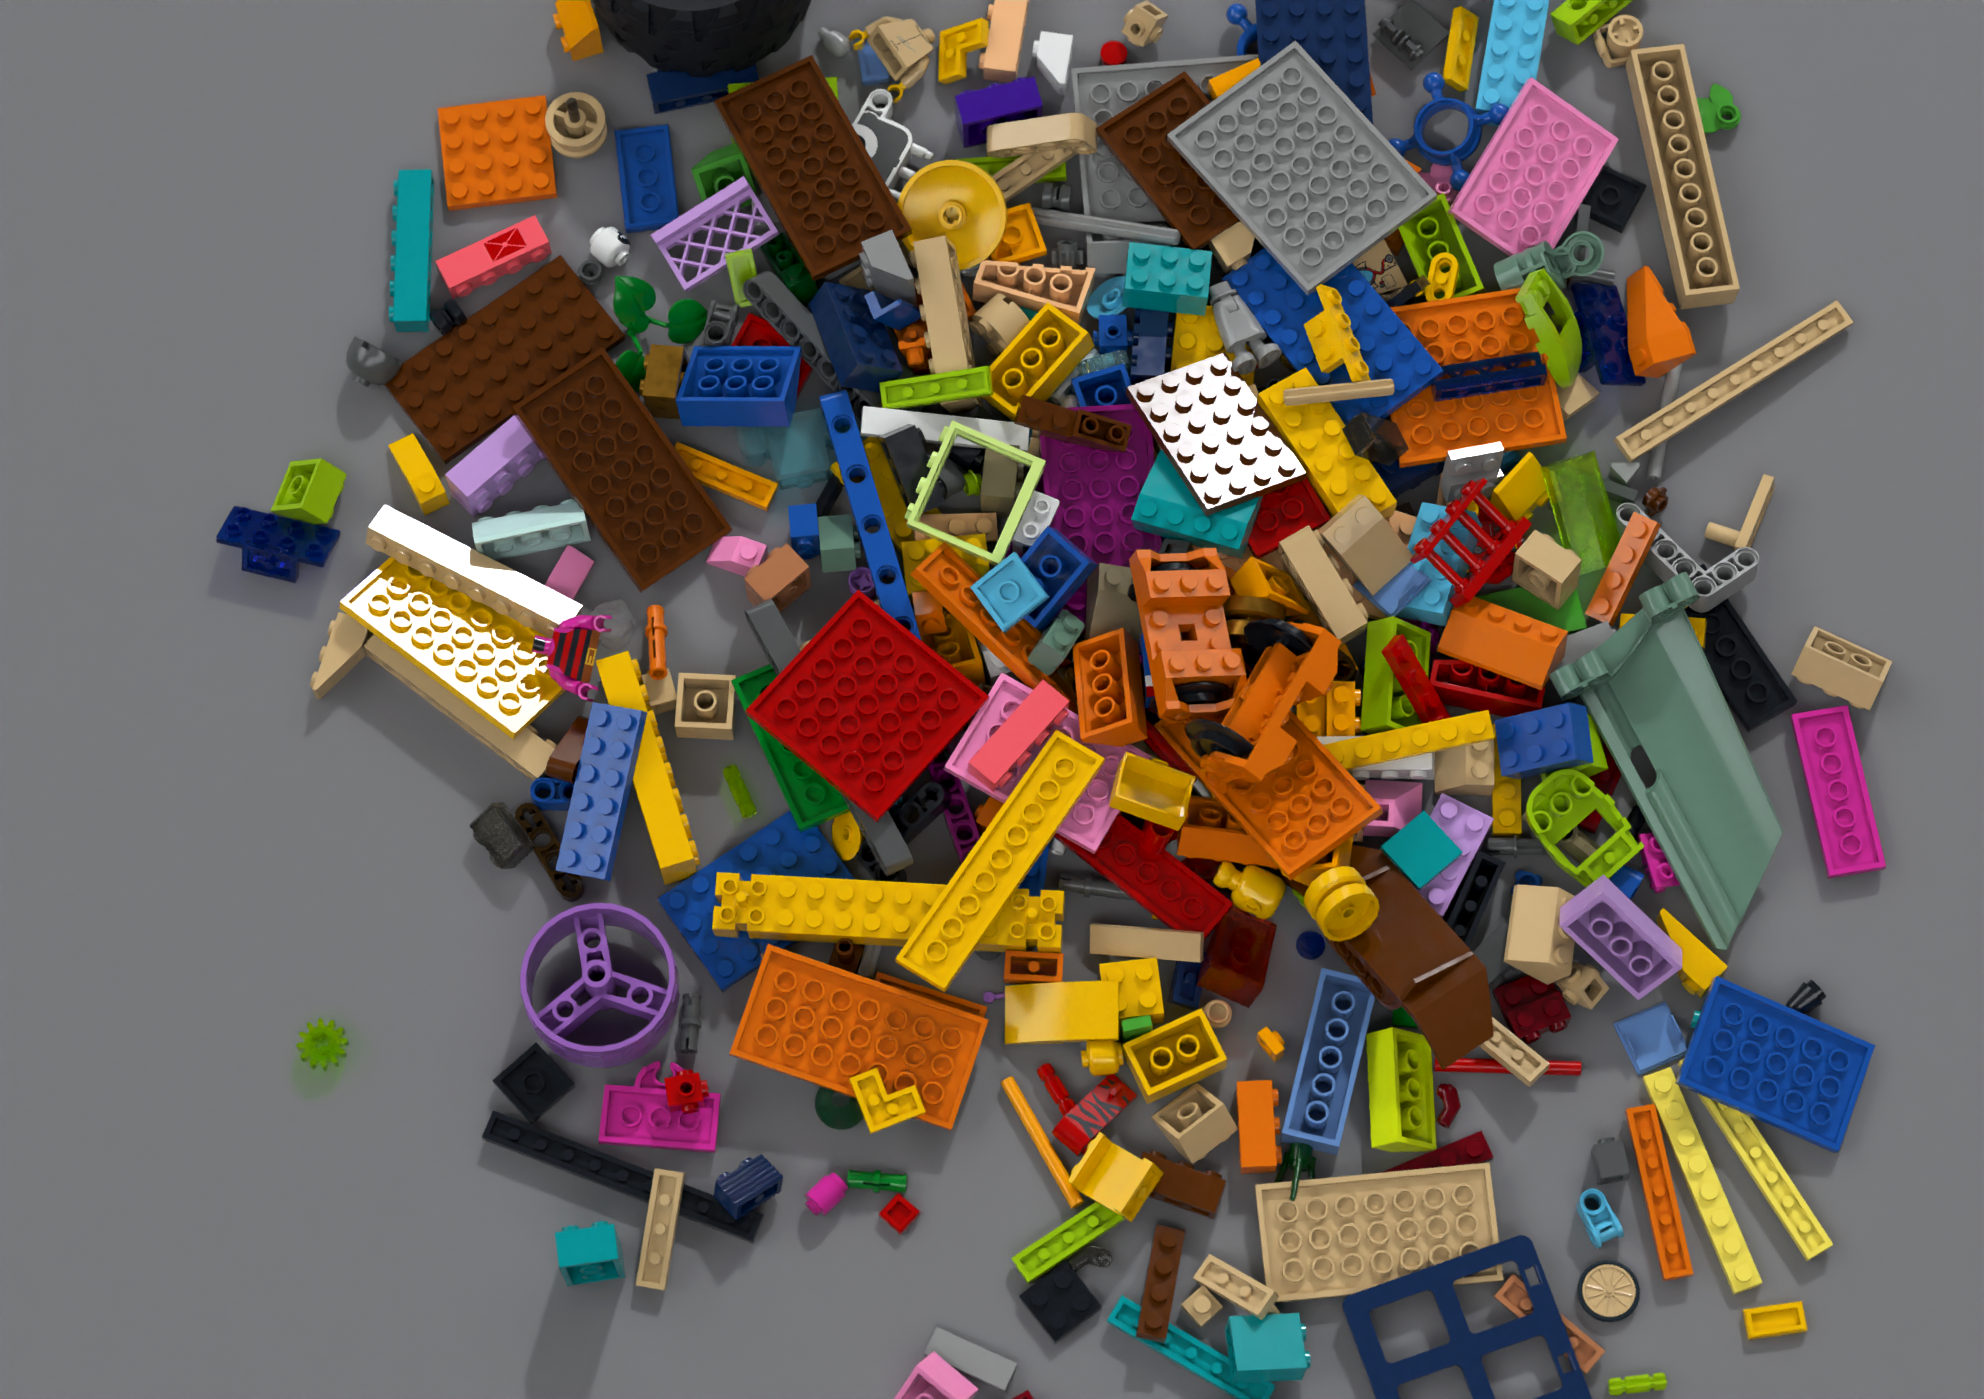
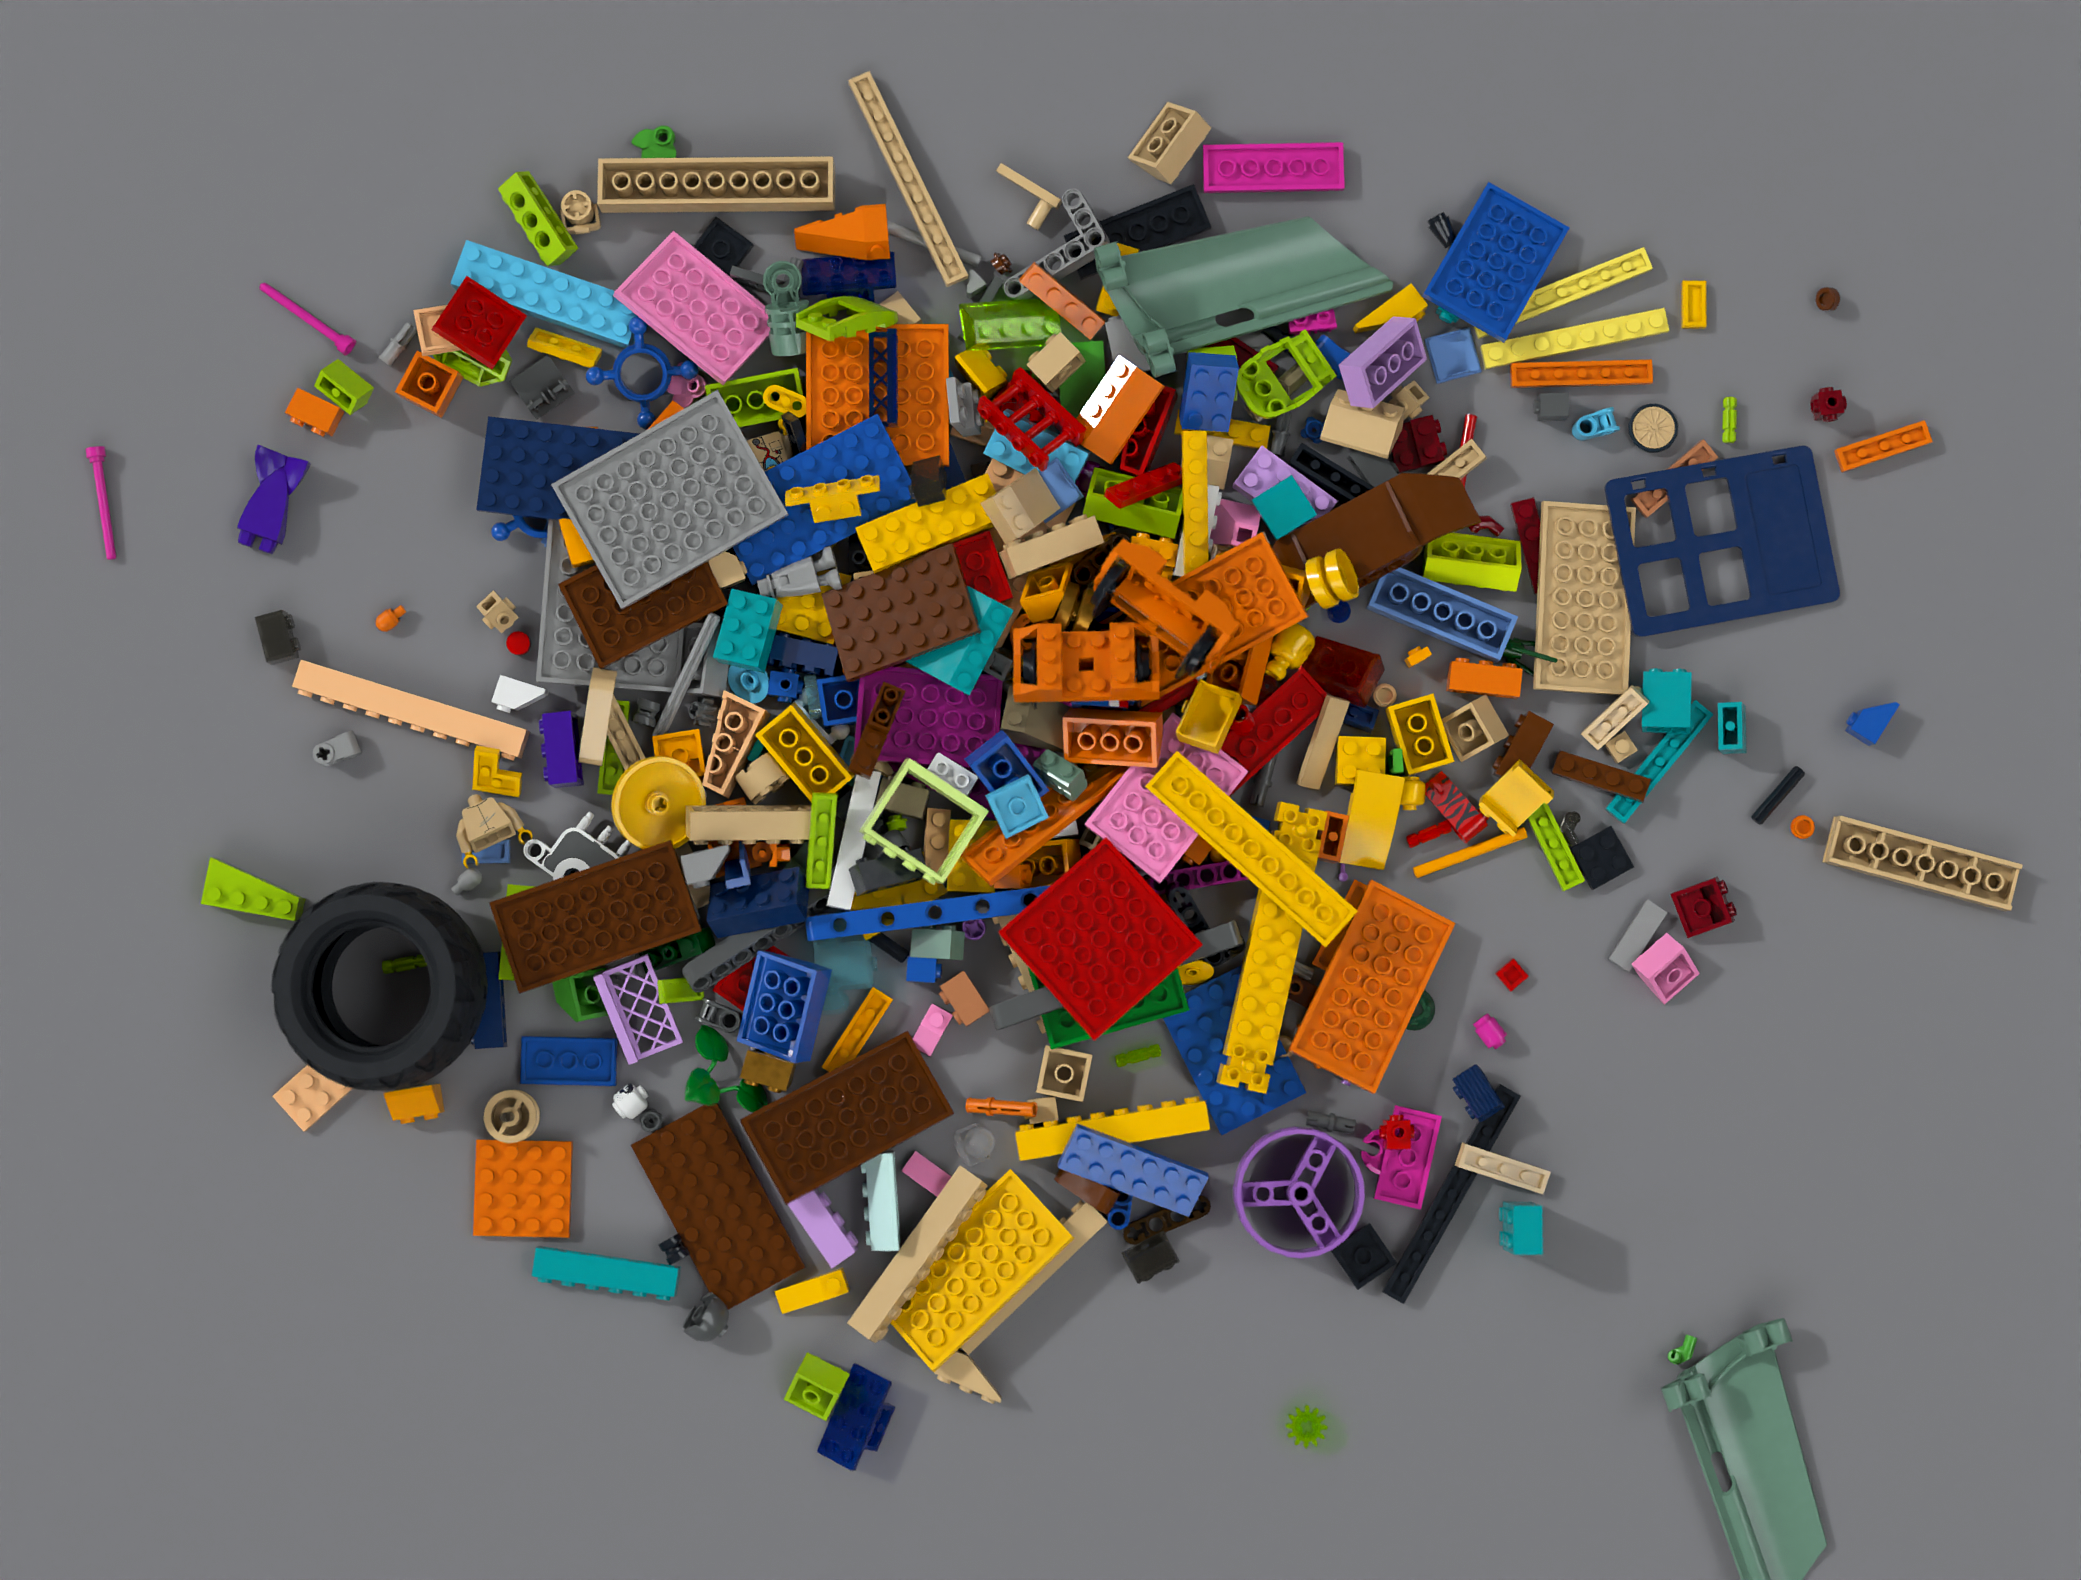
camera: 85 degrees left, 15 degrees up
coral brick [435,215,552,299] -> none
torso [532,615,612,702] -> none
green pin [847,1169,907,1193] -> none
yellow plate [849,1068,925,1134] -> none
coral brick [967,680,1069,792] -> none
tan axle [1283,378,1395,406] -> none

